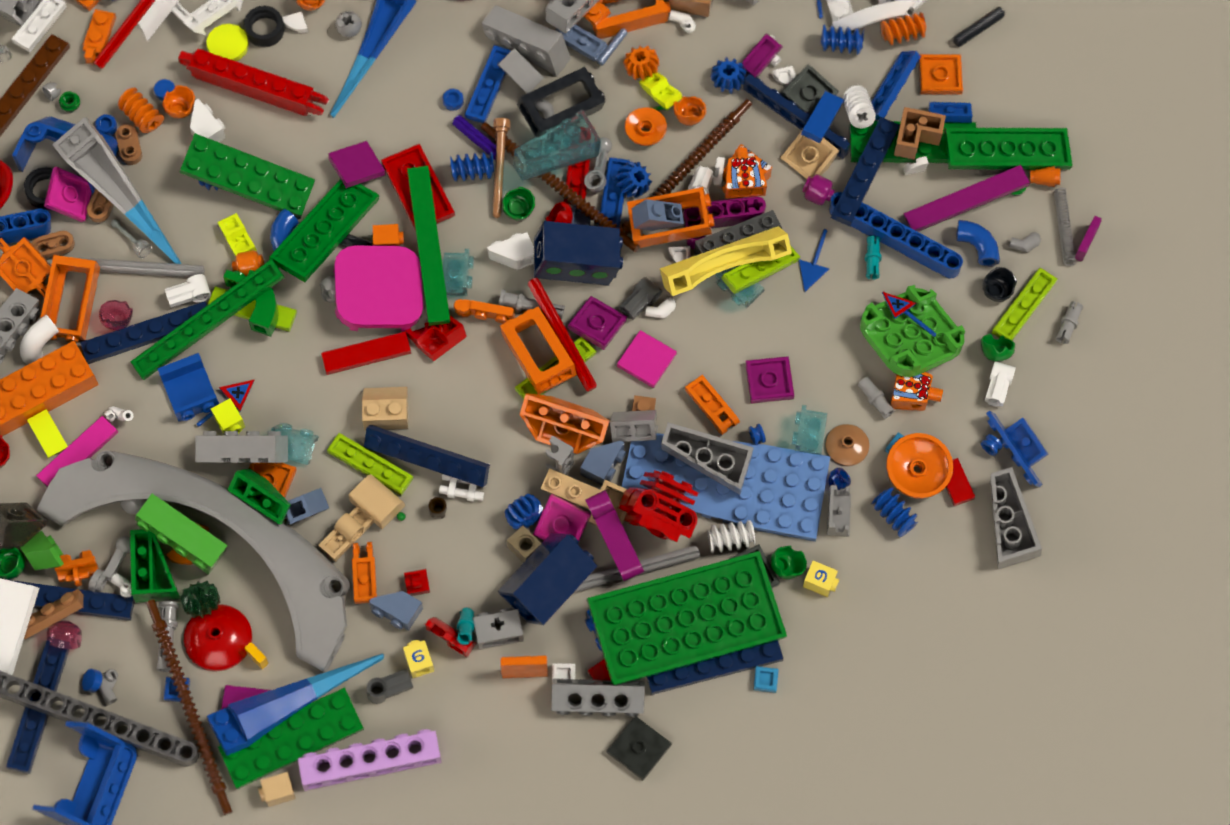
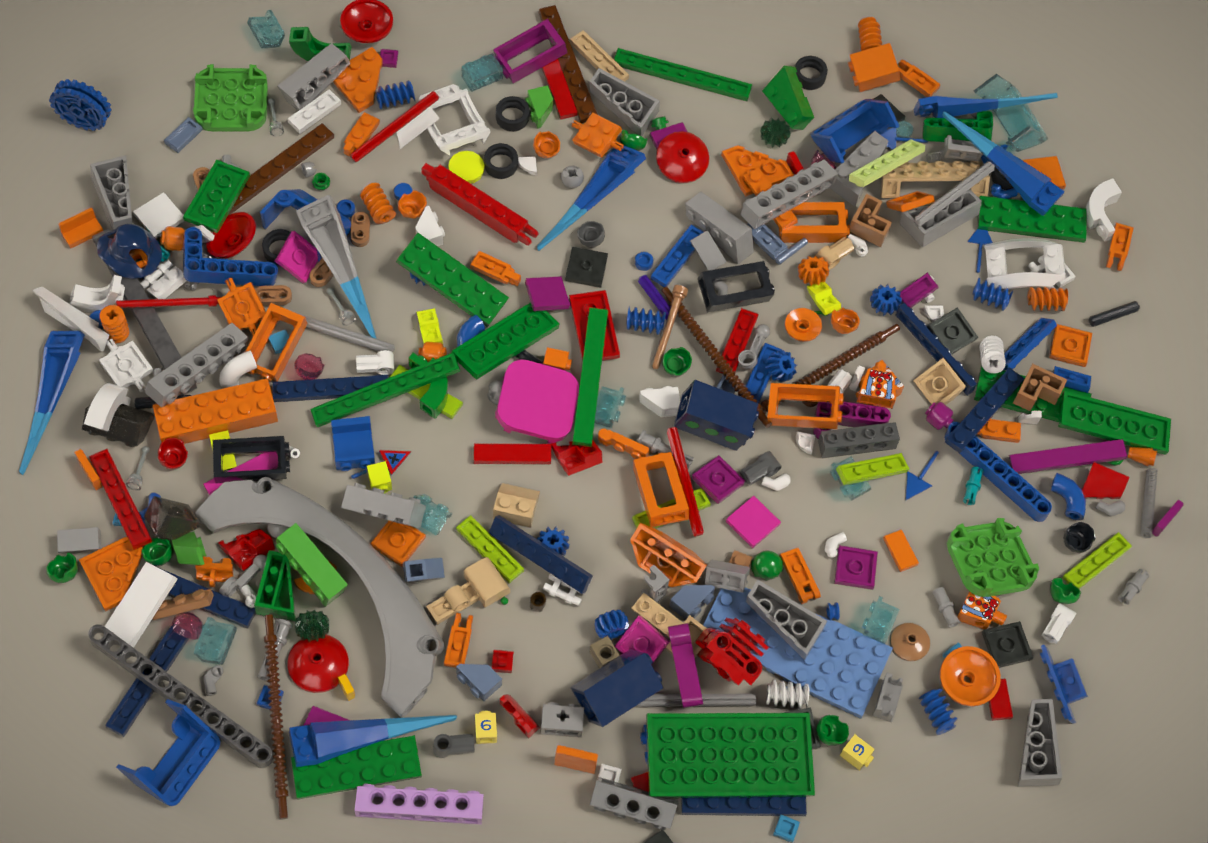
camera: 10 degrees right, 5 degrees down
blue tile [82,669,102,693] -> none
green slope [228,469,291,525] -> none
tan brick [258,772,296,807] -> none
teal pin [457,607,475,645] -> none
clear light blue wedge [513,109,601,181] -> none
red hair [545,202,573,224] -> none
sand blue slope [631,199,684,231] -> none
light yellow arch [660,226,792,296] -> none
blue tile [801,91,844,143] -> none
clear blue tile [828,467,851,490] -> none
piece [882,292,936,337] -> none
blue bush [980,434,1003,456] -> none
none -> clear light blue bracket [194,617,238,665]
none -> black piece [213,436,290,483]
none -> red slope [218,529,275,571]
none -> dark azure tile [269,329,289,354]
none -> orange hinge [470,251,521,286]
none -> blue gear [537,526,570,556]
none -> pearl dark grey plate [565,247,608,288]
none -> dark grey hair [577,221,605,248]
none -> green hair [751,550,783,581]
none -> tan piece [816,237,854,270]
none -> white arm [824,532,847,558]
none -> orange tile [883,529,919,572]
none -> orange hinge [977,419,1021,443]
none -> pearl dark grey plate [982,621,1034,668]
none -> red slope [1082,462,1130,499]

